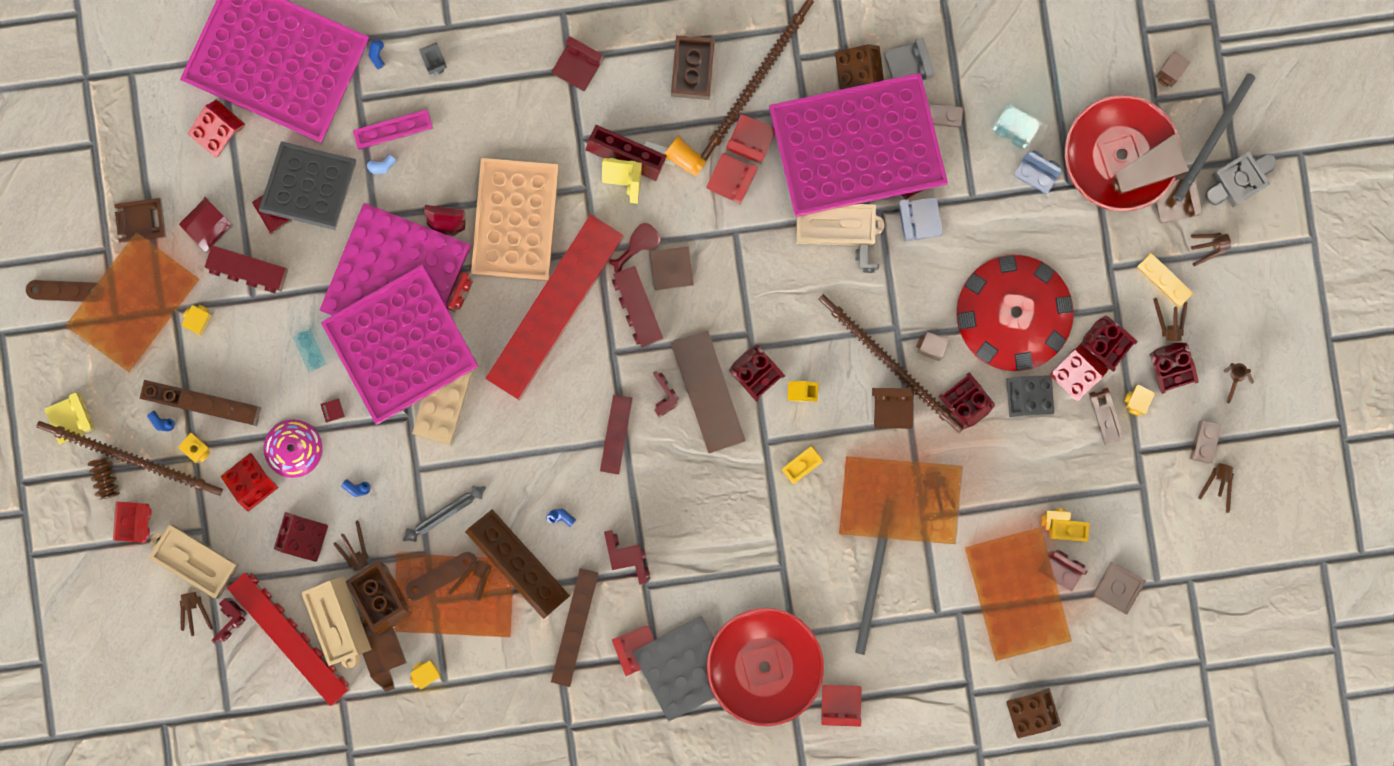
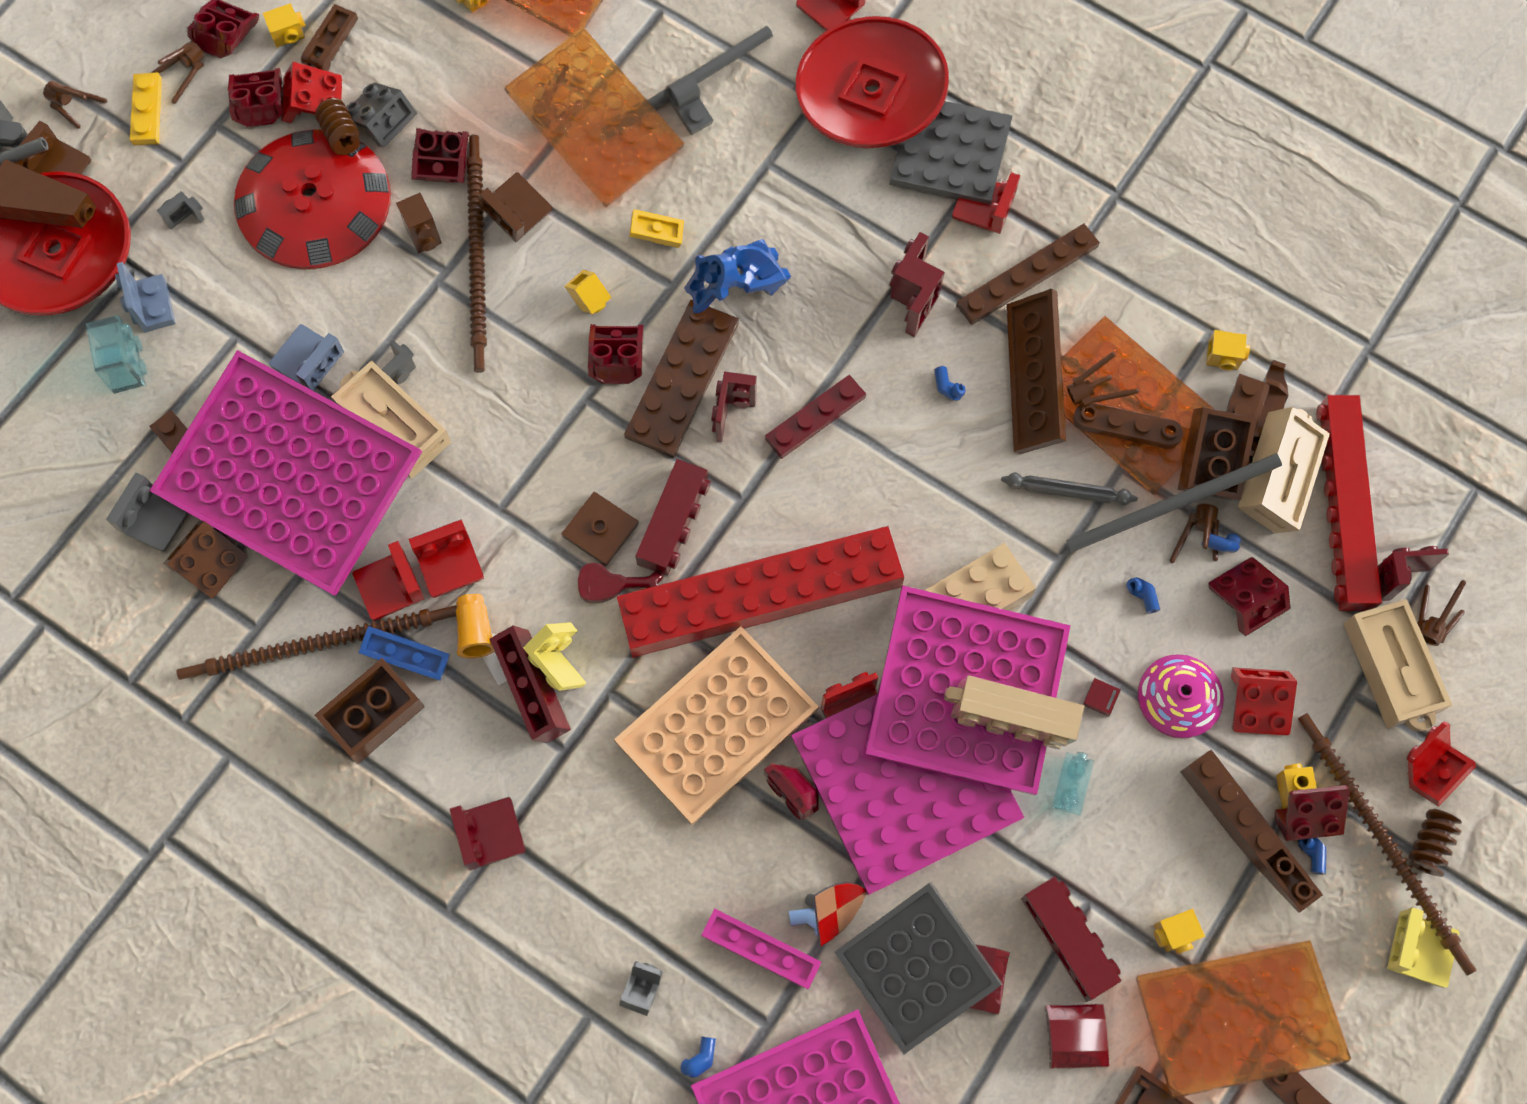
camera: 140 degrees left, 15 degrees down
none -> dark grey bracket [157,191,205,229]
none -> reddish brown piece [315,98,360,155]
none -> blue plate [359,626,451,681]
none -> dark grey plate [664,74,713,135]
none -> blue hips [684,239,791,313]
none -> shield [805,882,867,946]
none -> tan piece [944,675,1084,749]
none -> dark grey piece [1066,453,1283,553]
none -> blue arm [1201,533,1241,553]
none -> dark red bracket [1274,785,1350,841]

